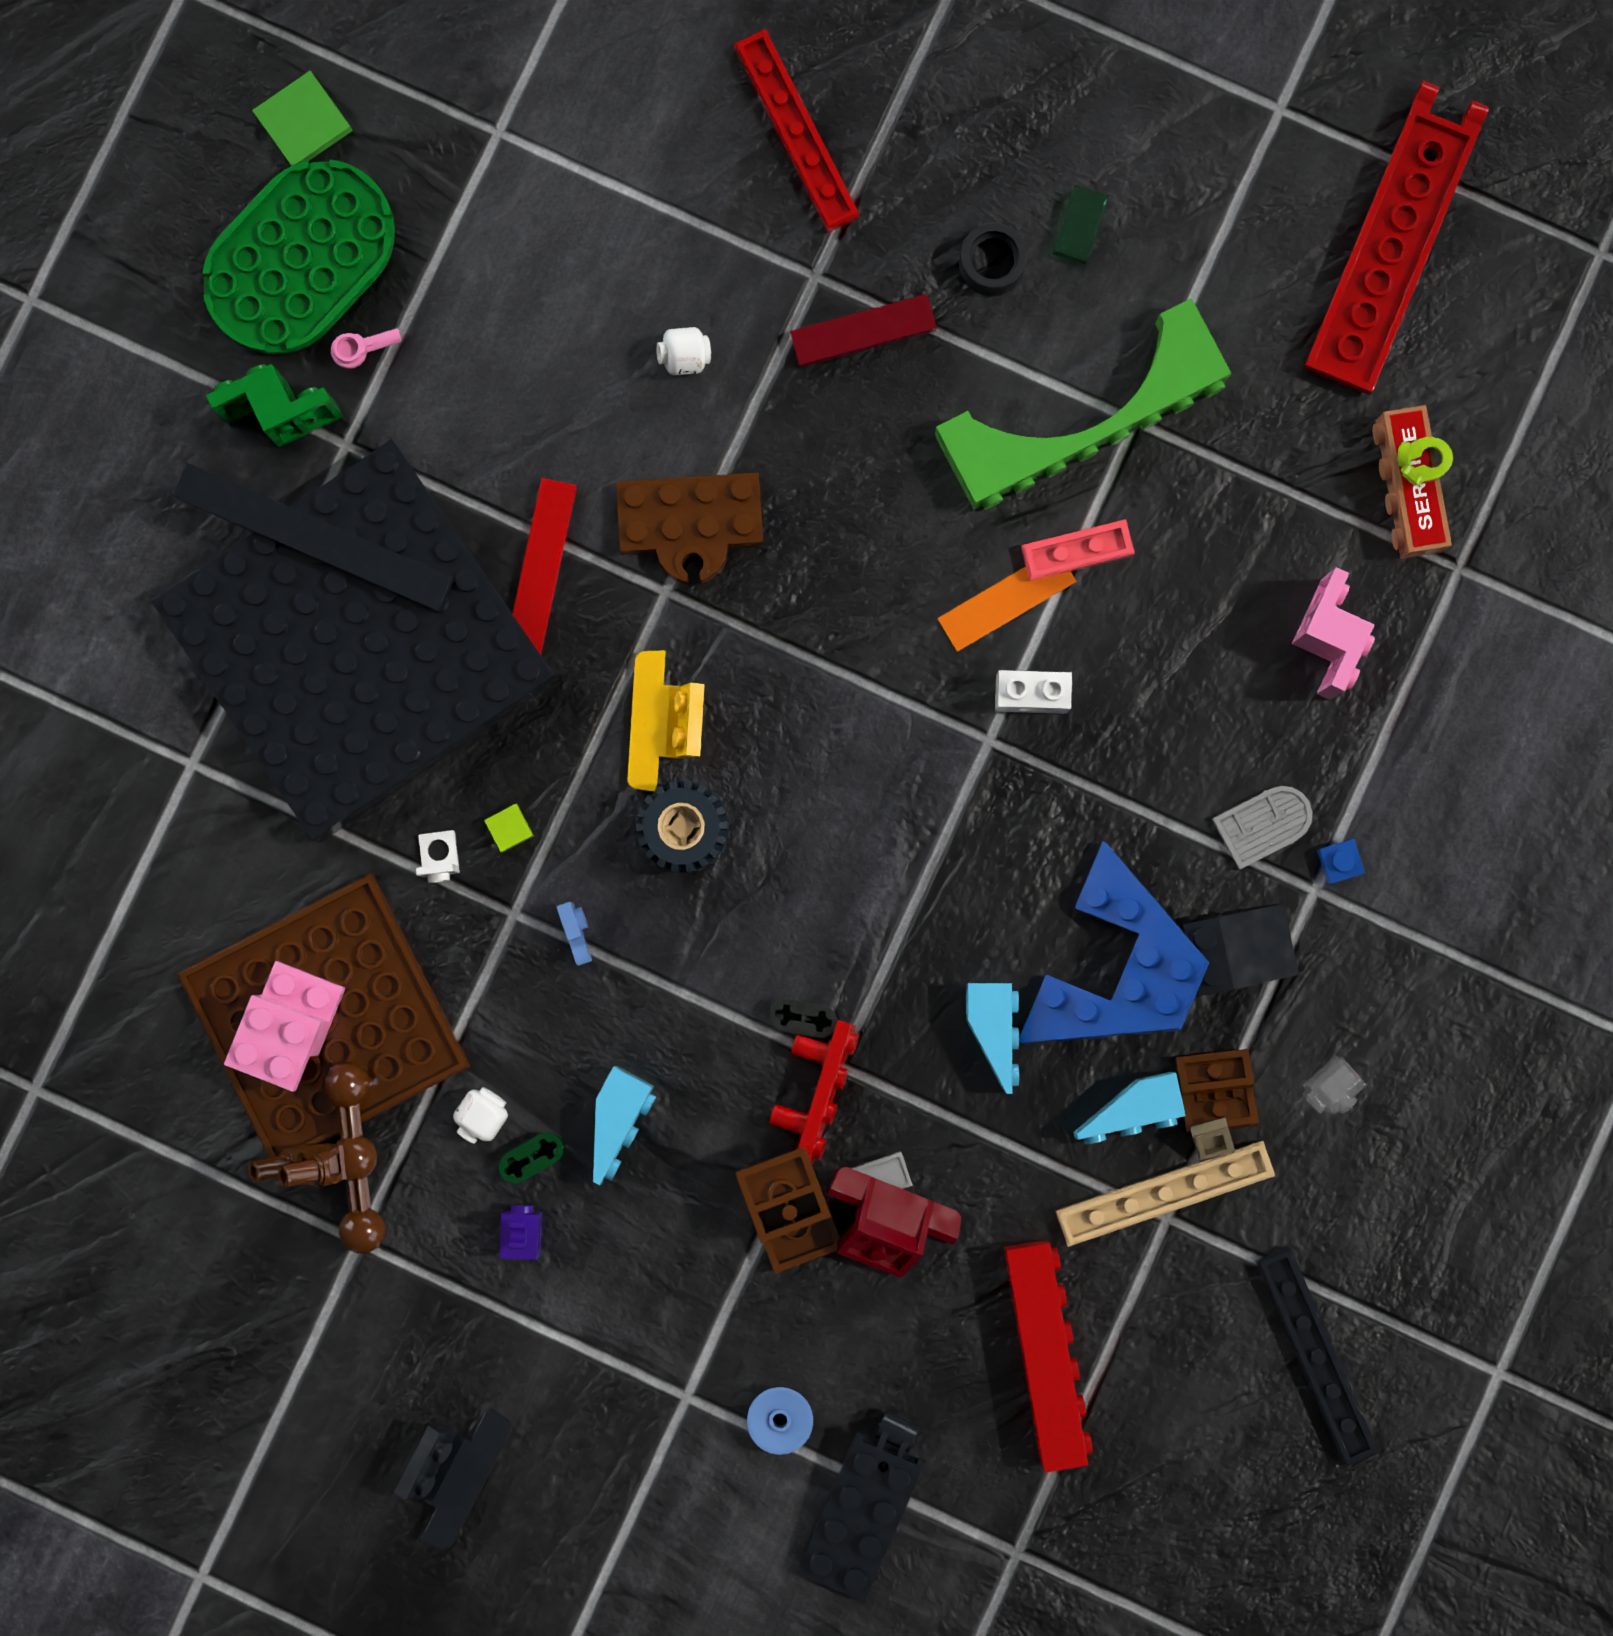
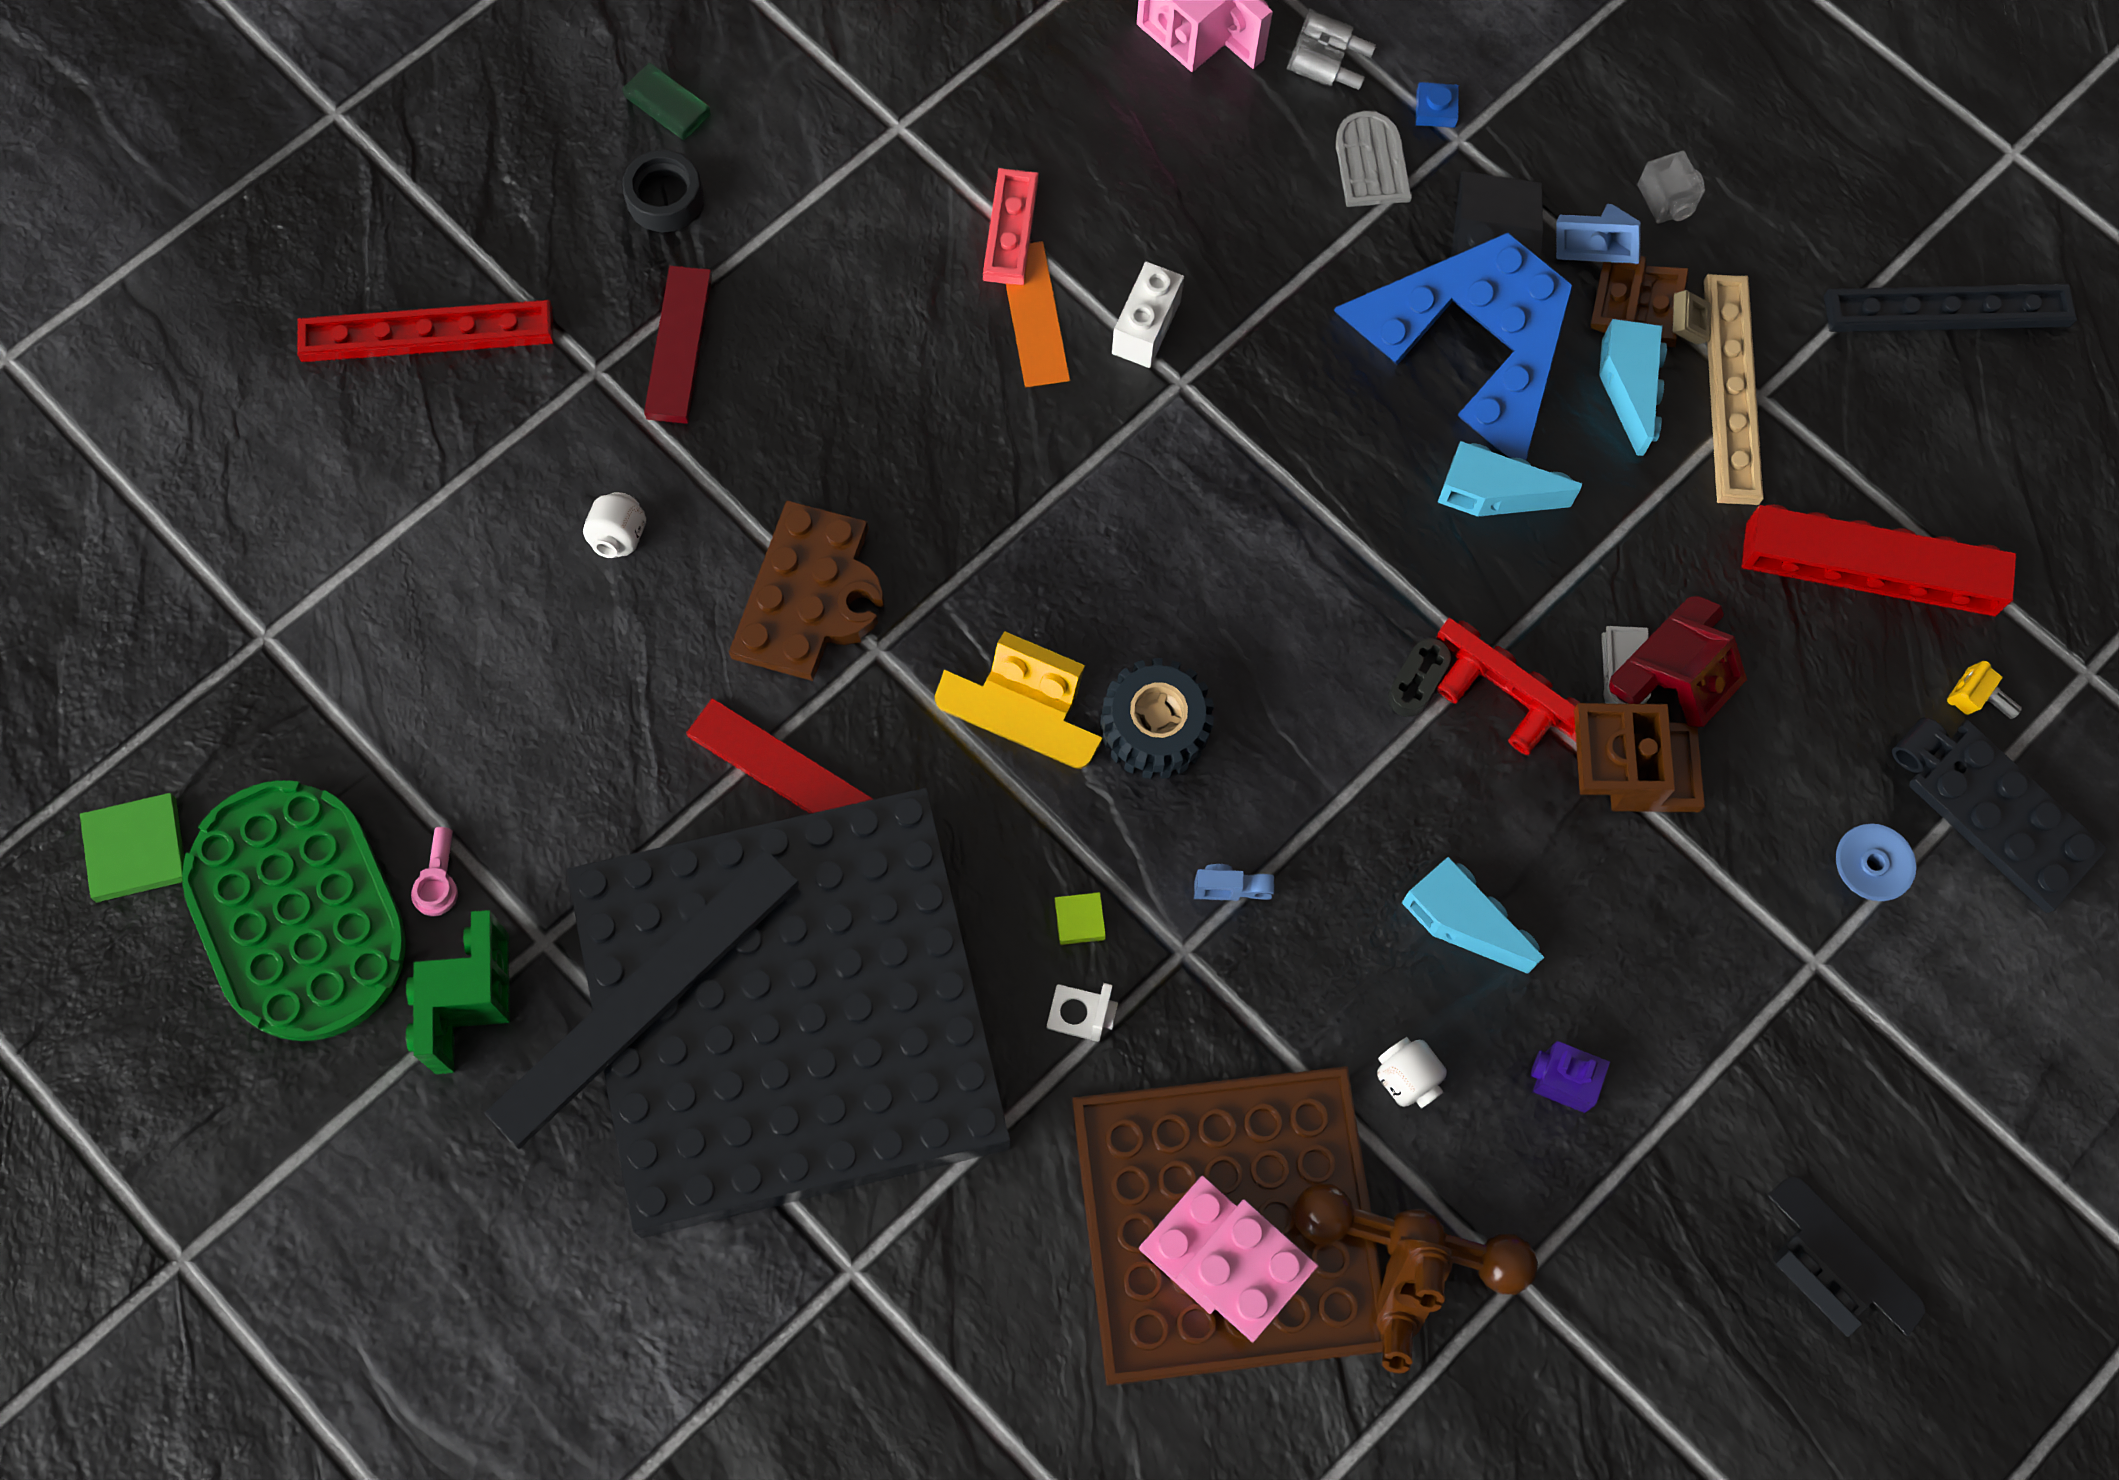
camera: 75 degrees left, 15 degrees down
dark green beam [499,1132,565,1184] -> none
bright green arch [935,298,1232,510] -> none
none -> clear piece [1286,9,1376,90]
none -> medium blue slope [1556,204,1641,264]
none -> yellow piece [1947,661,2021,719]

